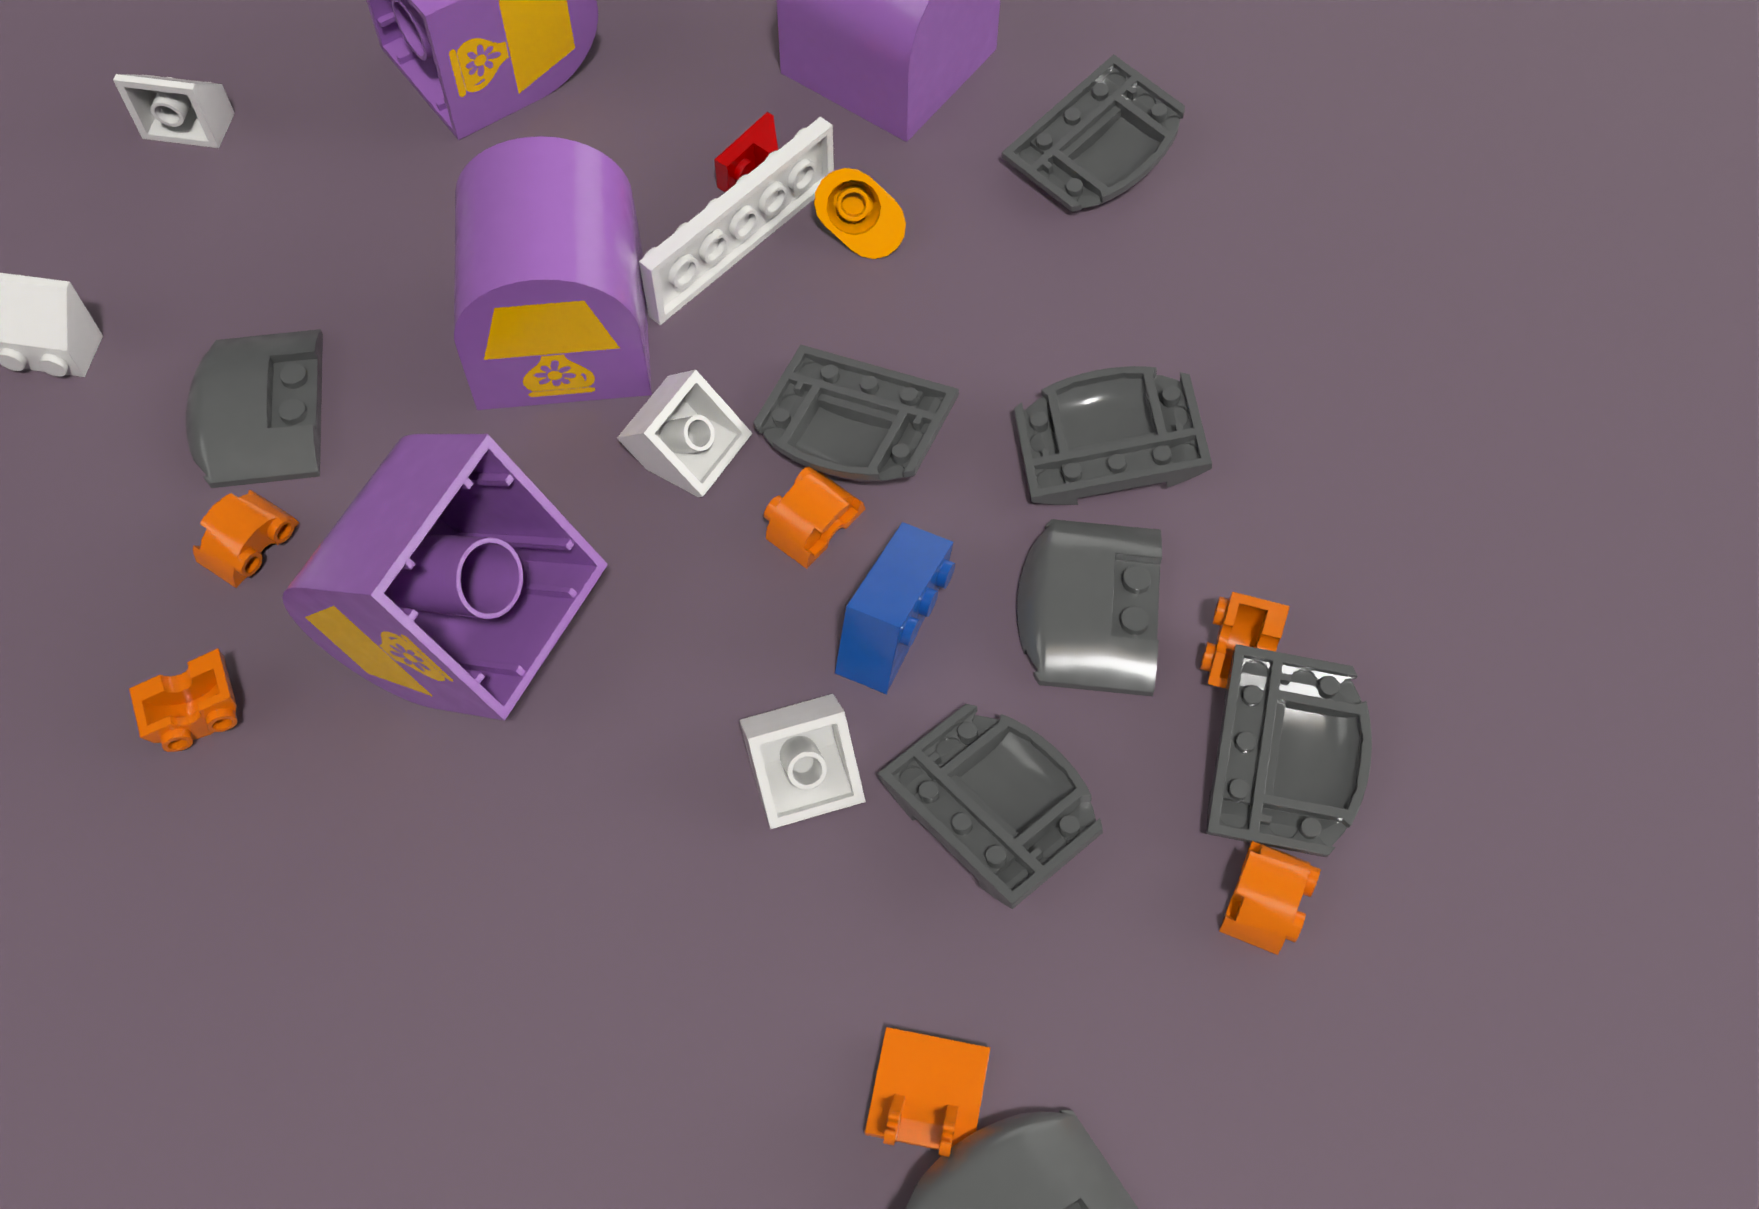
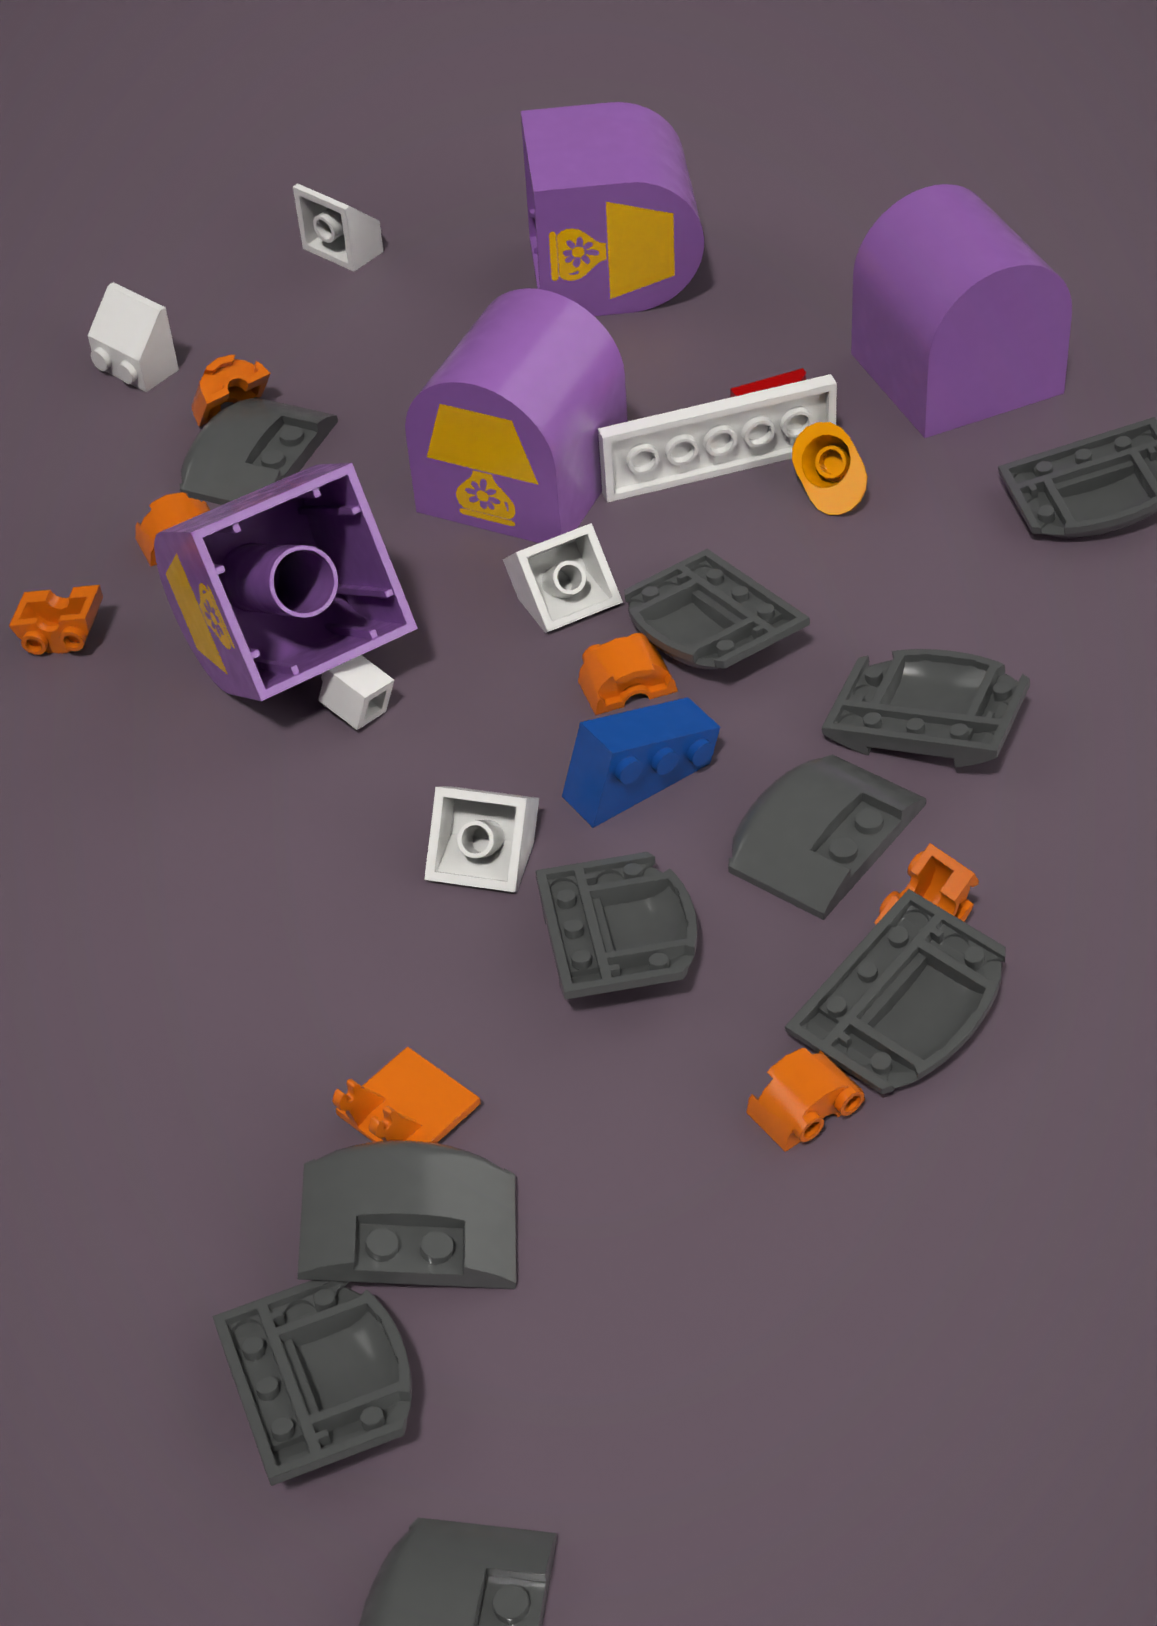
camera: 35 degrees right, 15 degrees down
none -> orange cylinder [192,354,271,427]
none -> white brick [318,655,394,730]

